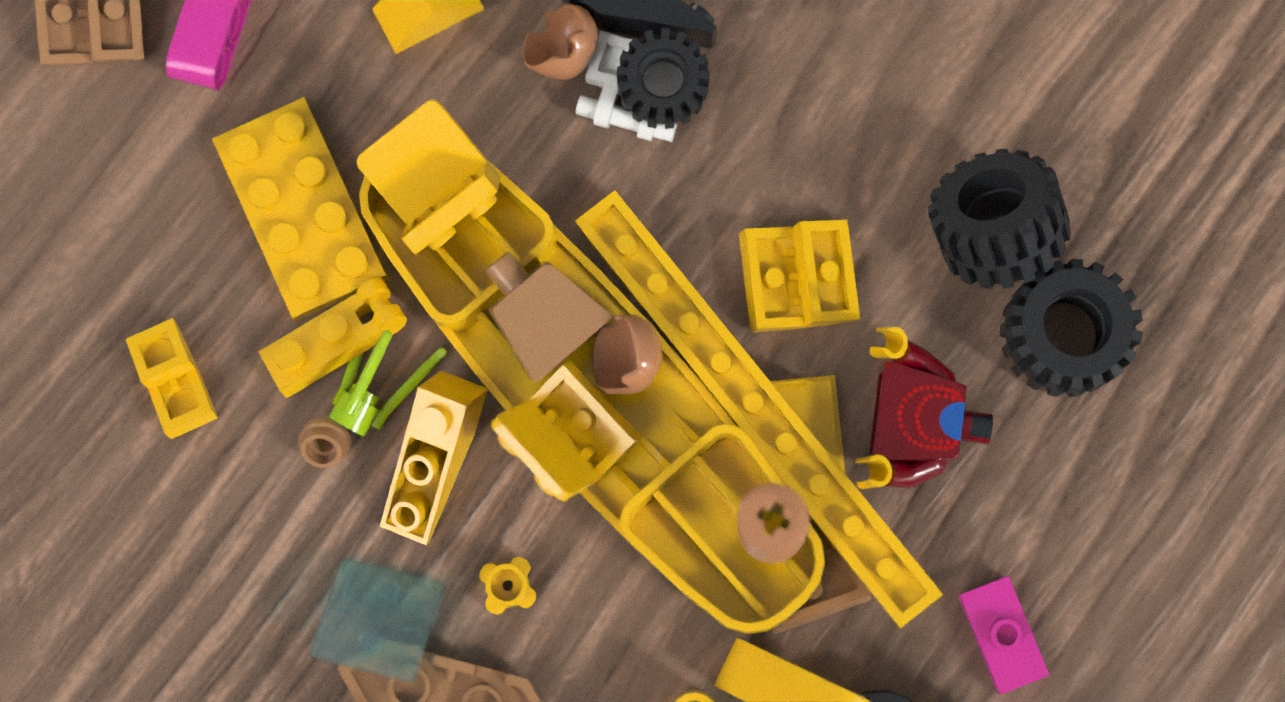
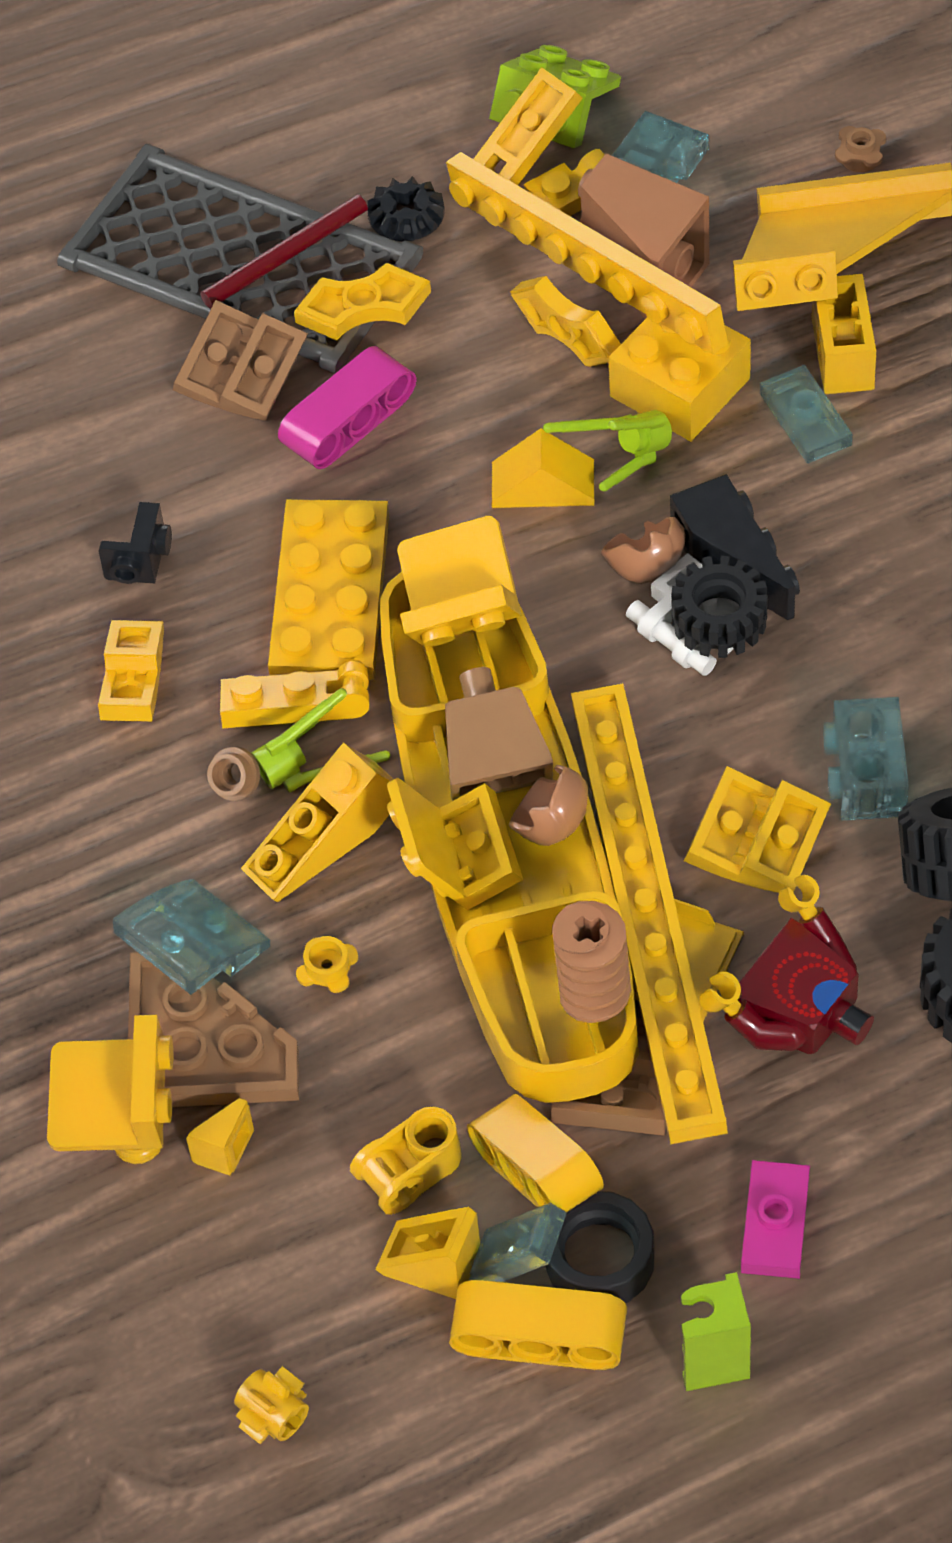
camera: 30 degrees right, 25 degrees down
none -> black bracket [98,502,172,584]
none -> clear light blue brick [823,697,909,821]

